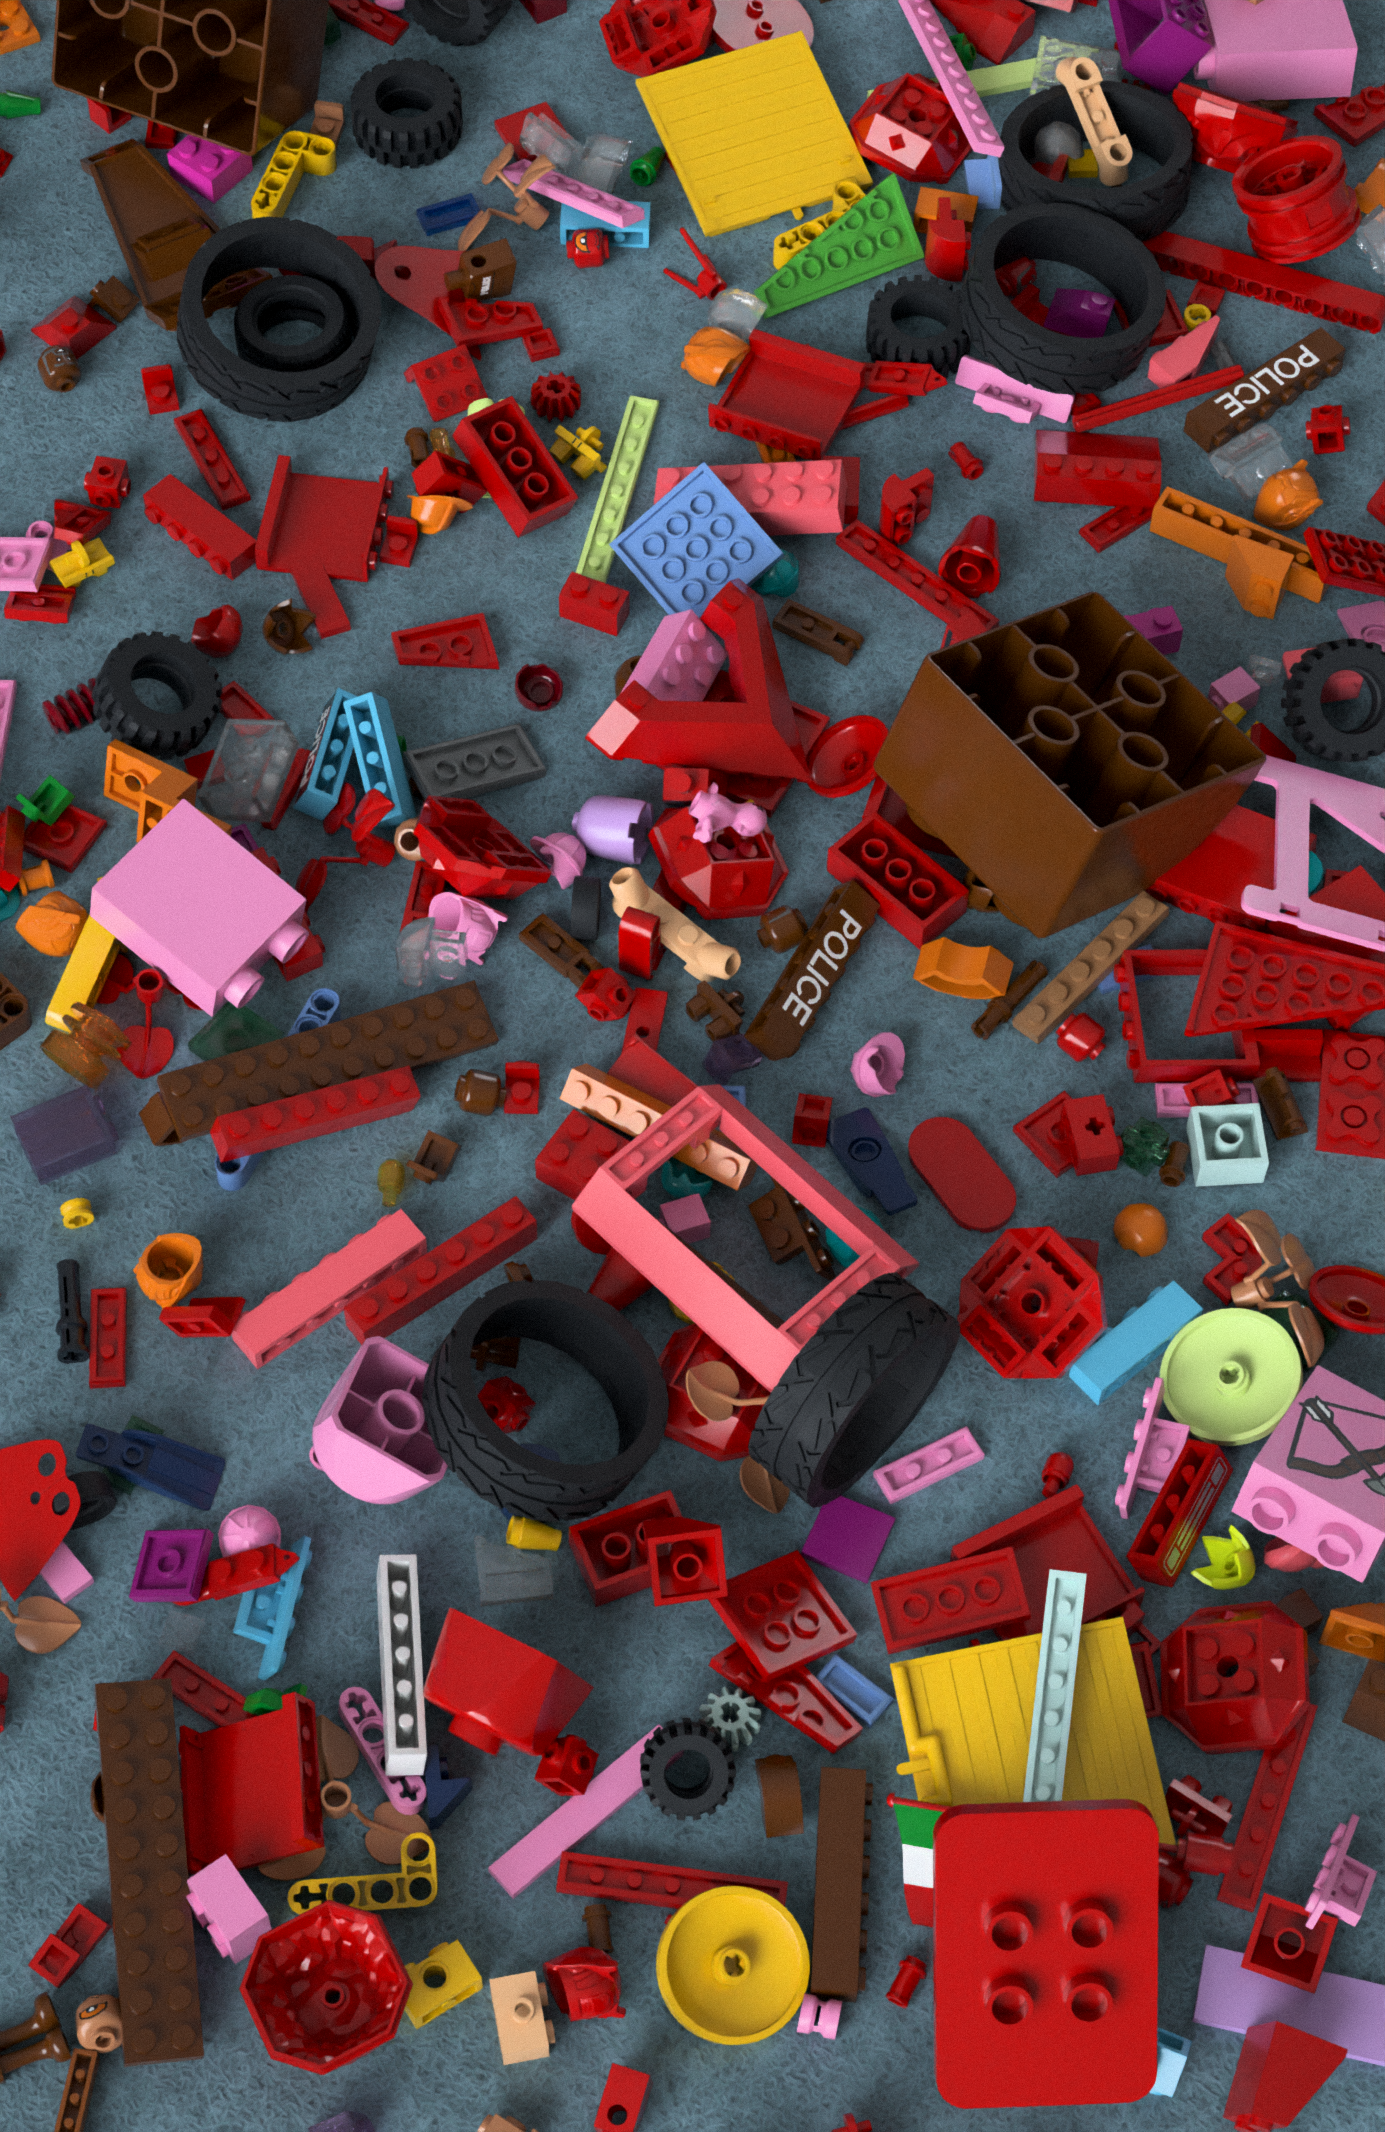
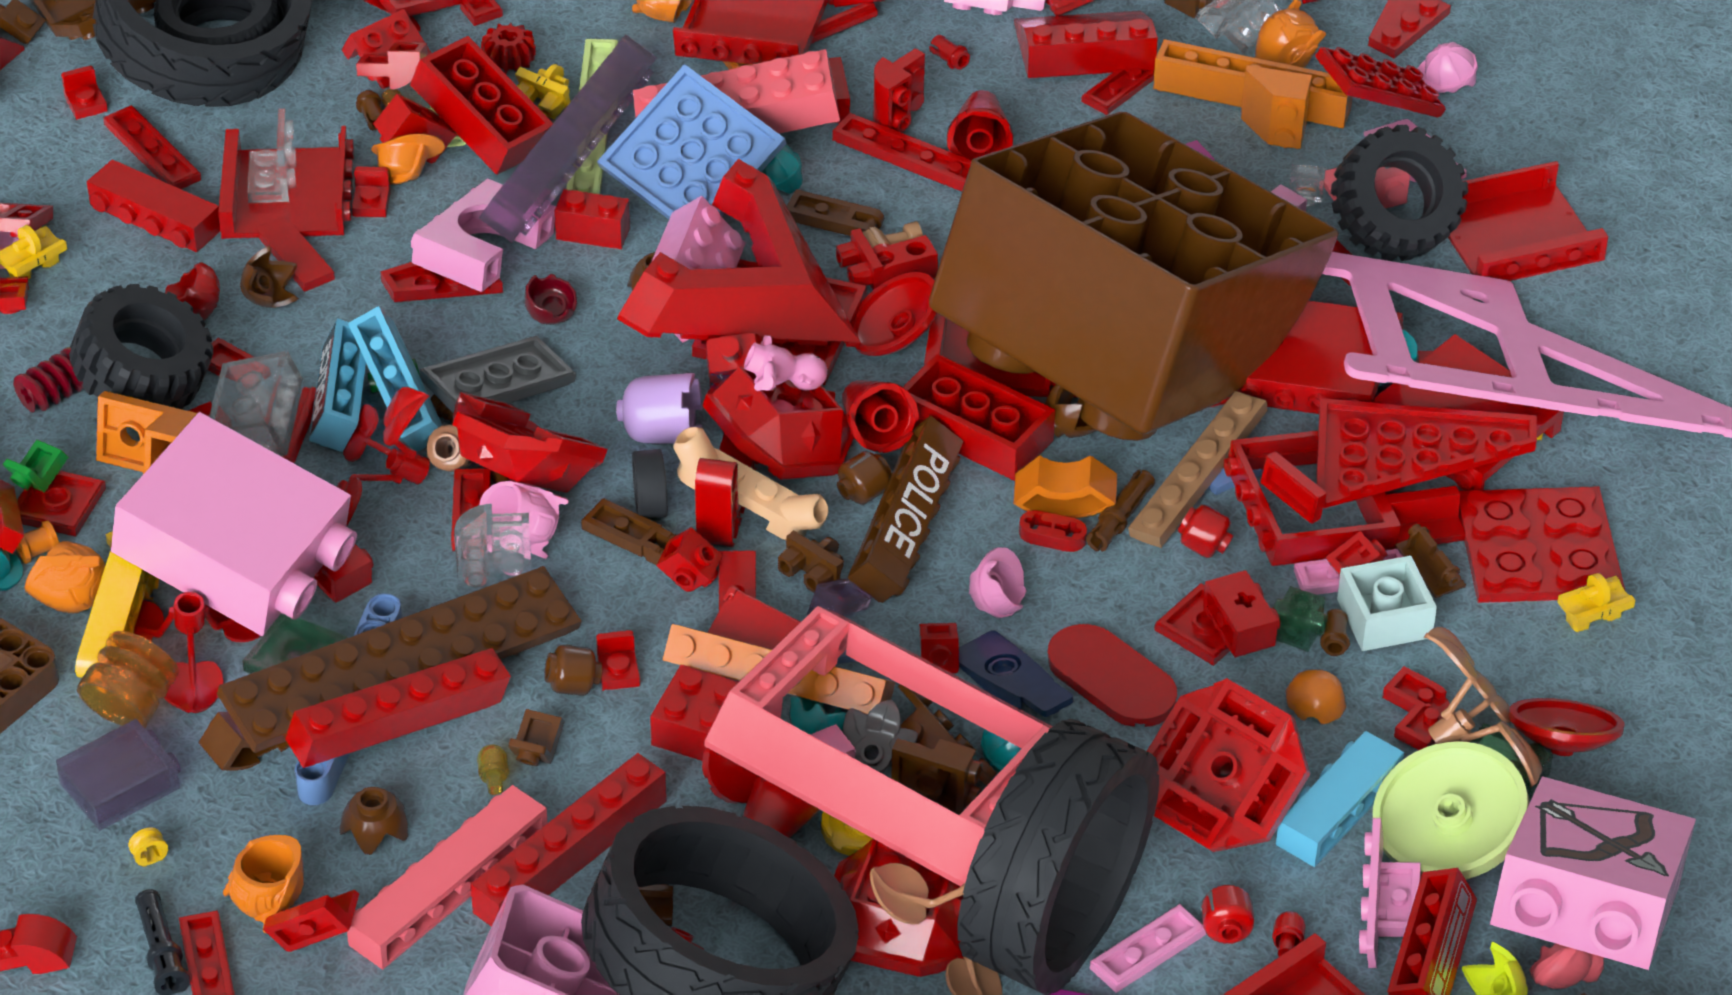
camera: 10 degrees left, 15 degrees down
red brick [84,456,131,509] -> none
bright pink piece [530,833,586,890] -> none
none -> clear bracket [247,108,297,203]
none -> reddish brown piece [339,787,408,855]
none -> brick [356,42,427,89]
none -> bright pink arch [411,179,556,292]
none -> clear purple brick [479,34,657,243]
none -> red hips [836,221,938,290]
none -> red cone [842,380,919,453]
none -> dark grey plate [843,700,918,772]
none -> reddish brown plate [891,738,983,815]
none -> red beam [1019,510,1087,552]
none -> red head [1201,885,1254,944]
none -> red tile [1260,451,1327,524]

